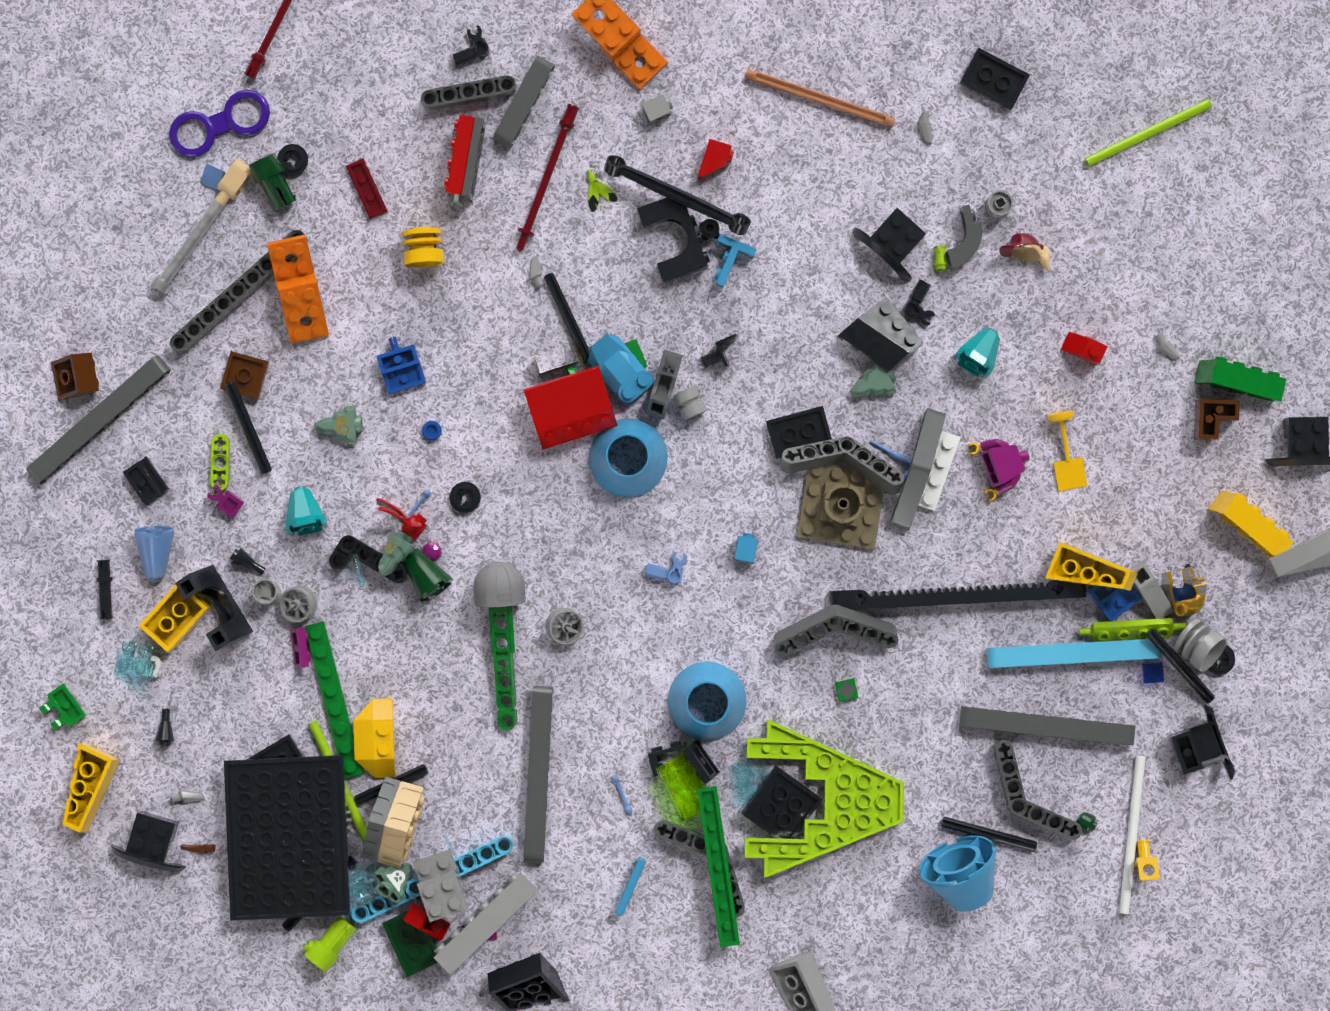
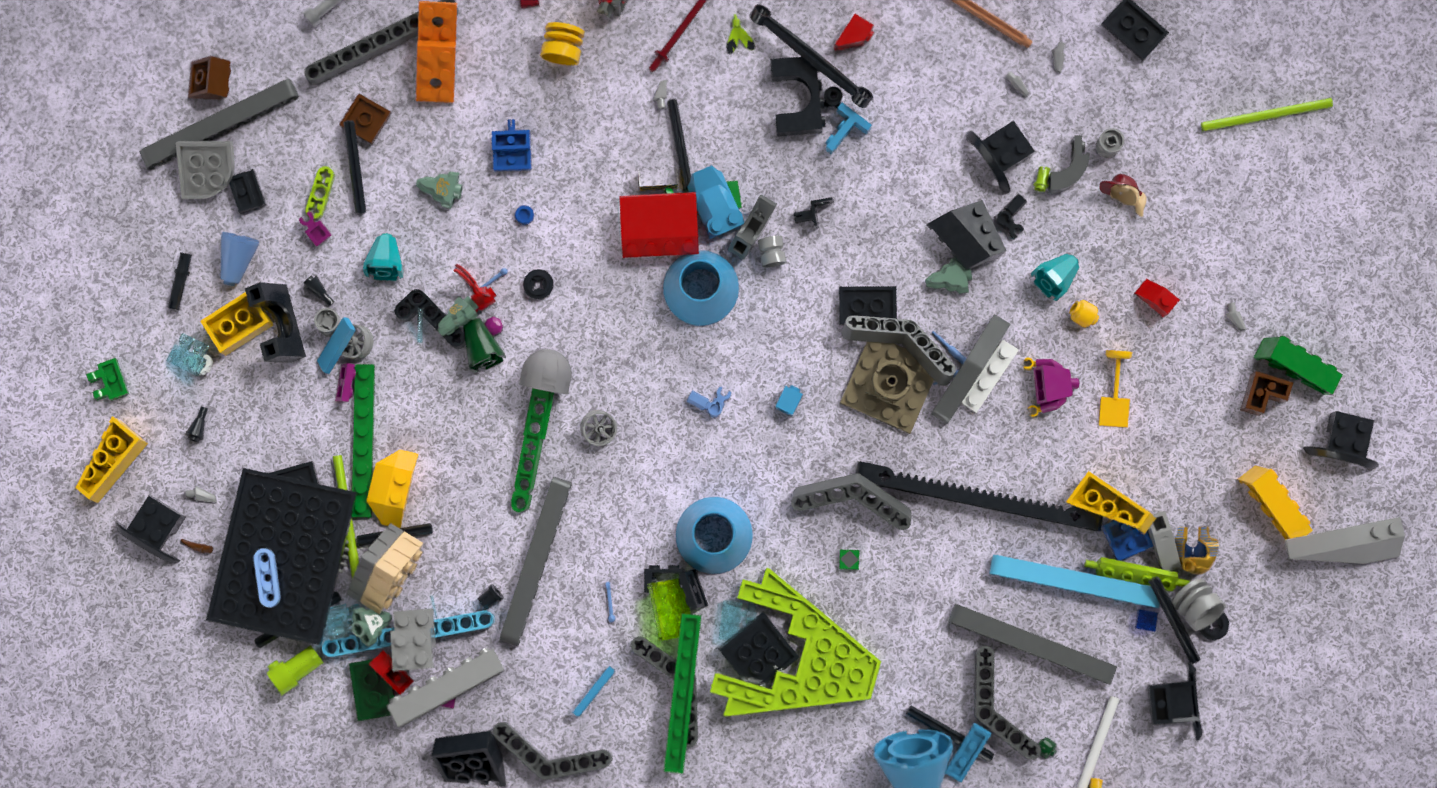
camera: 15 degrees right, 5 degrees down
none -> light grey plate [176,141,235,199]
none -> light blue plate [254,548,281,607]
none -> dark azure tile [317,317,356,374]
none -> black bush [478,584,504,610]
none -> dark grey beam [493,722,613,780]
none -> dark azure tile [945,723,991,783]
none -> light grey bar [1006,72,1030,98]
none -> yellow head [1069,299,1099,328]

